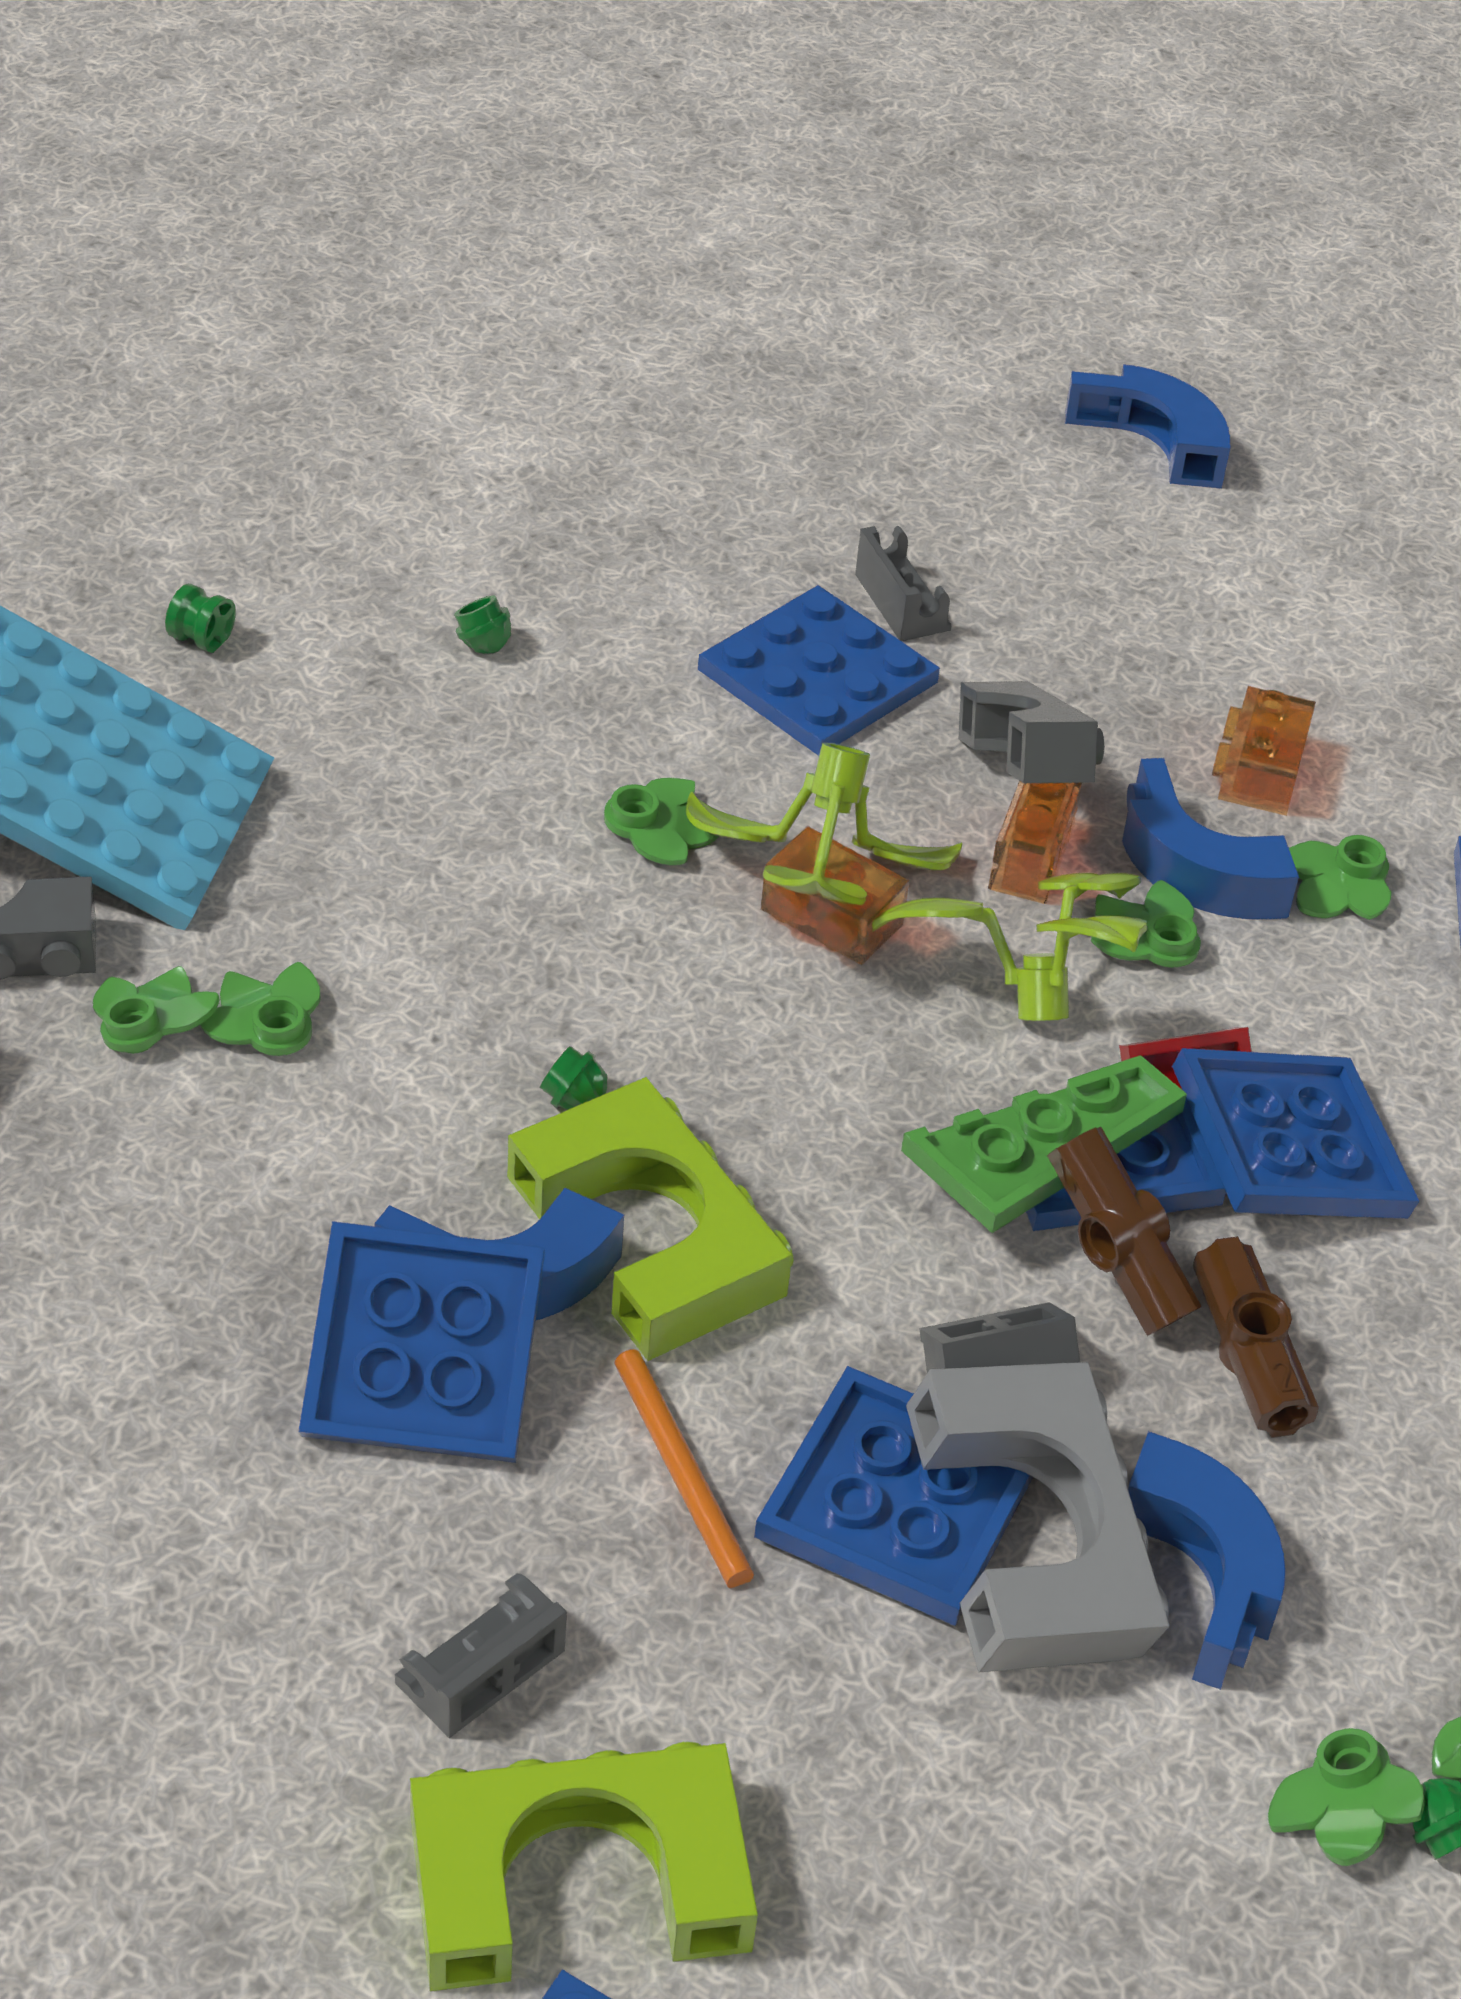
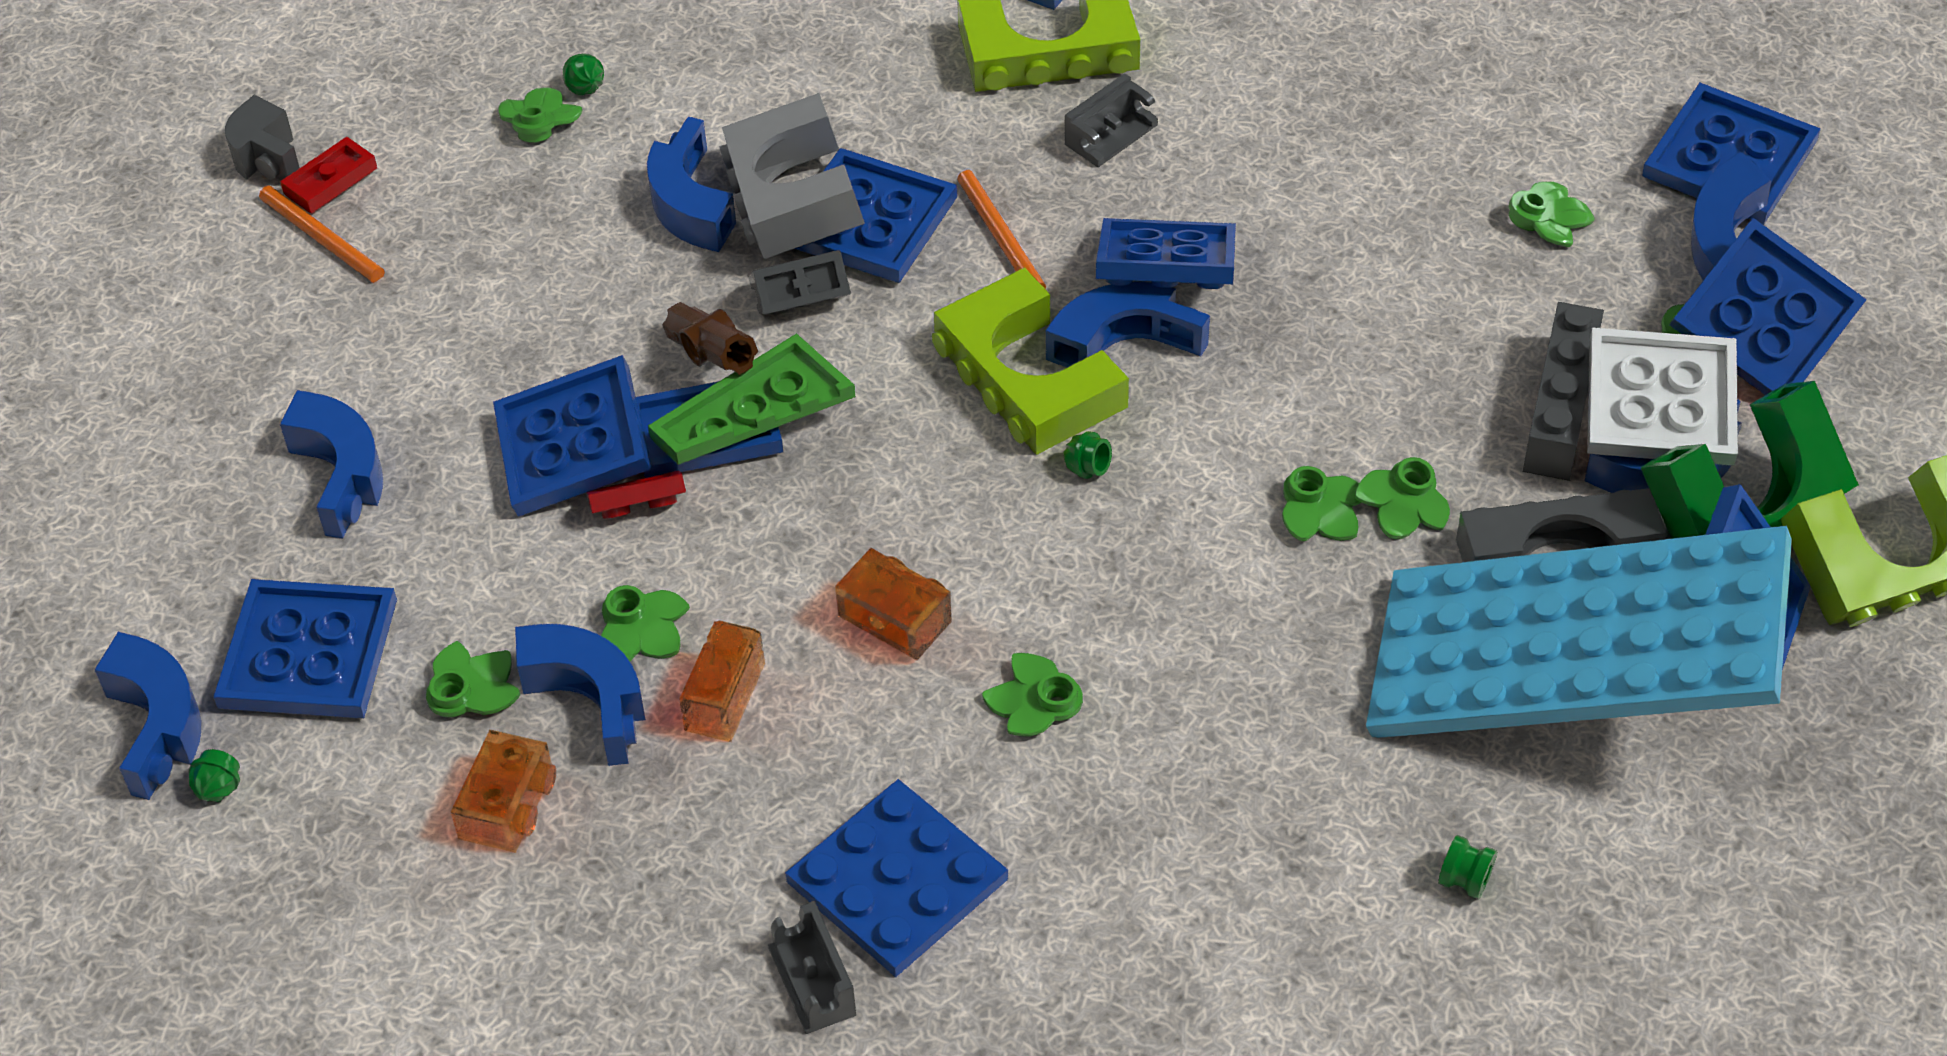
camera: 175 degrees left, 5 degrees up
green plate [454,595,511,654] -> none
lime plant [686,743,962,905] -> none
lime plant [872,873,1147,1021] -> none
dark grey arch [958,681,1105,784] -> none
reddish brown piece [1193,1236,1319,1438] -> none
bright green plate [1268,1728,1425,1866] -> none

